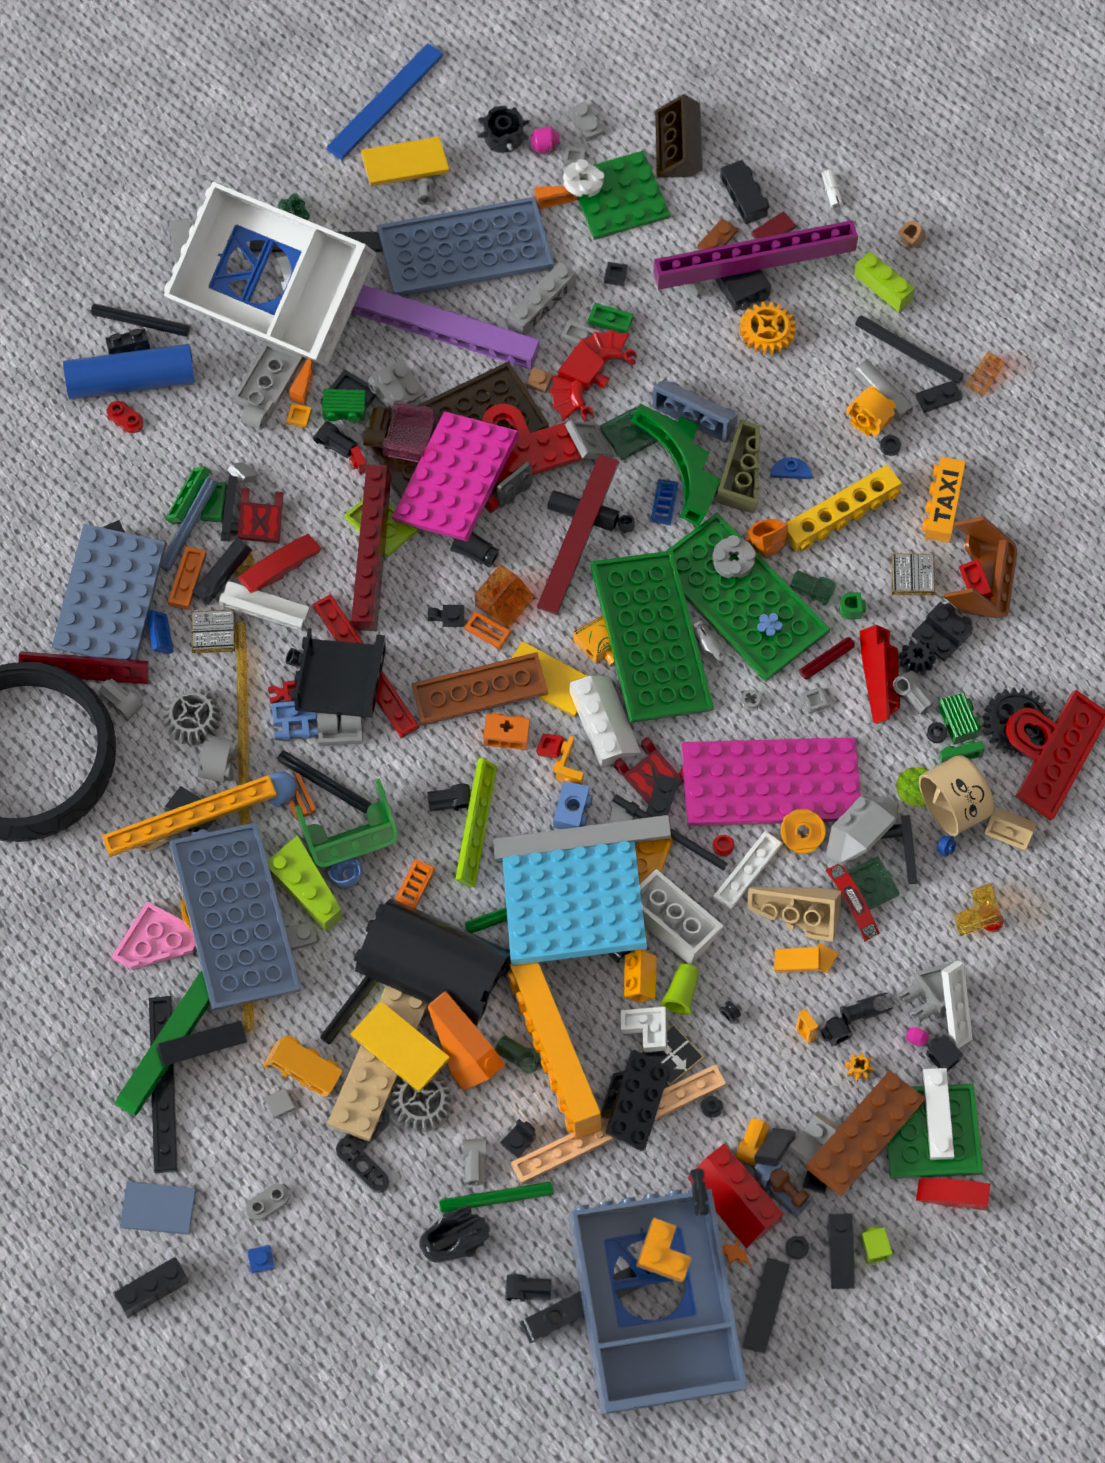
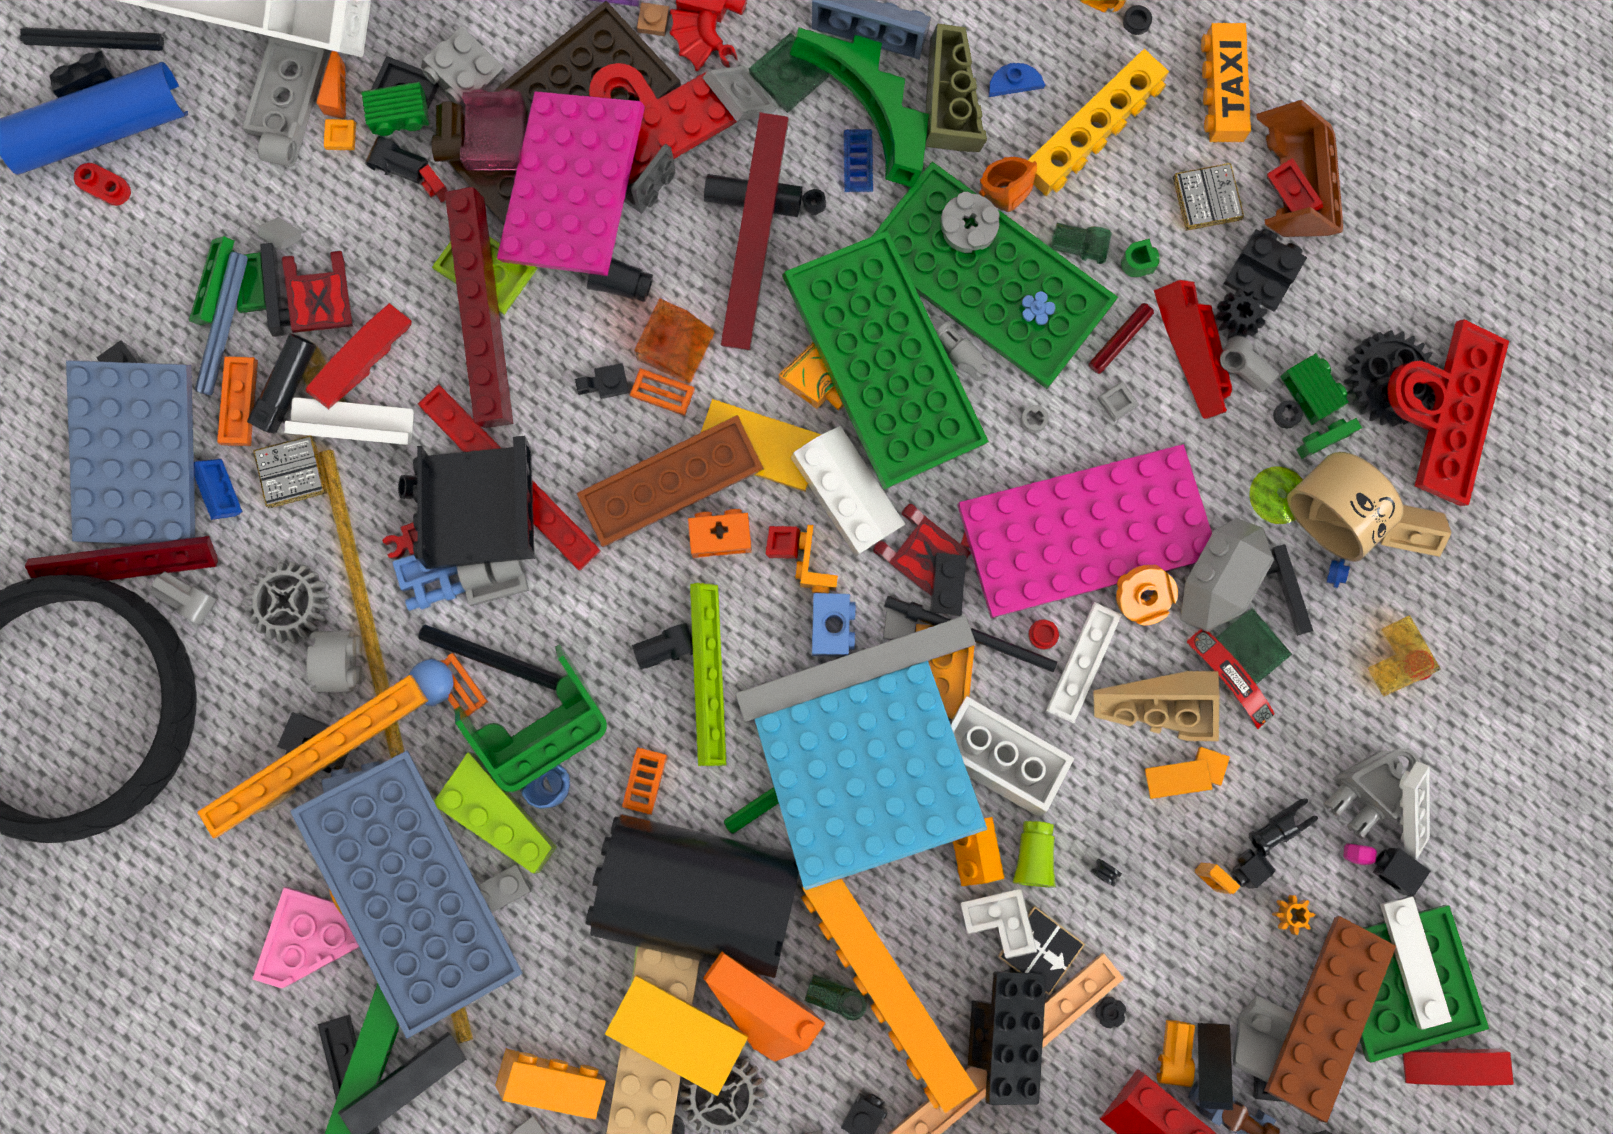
camera: 15 degrees left, 15 degrees up
black axle [320,976,378,1045] -> none
red tile [485,493,499,513] -> none

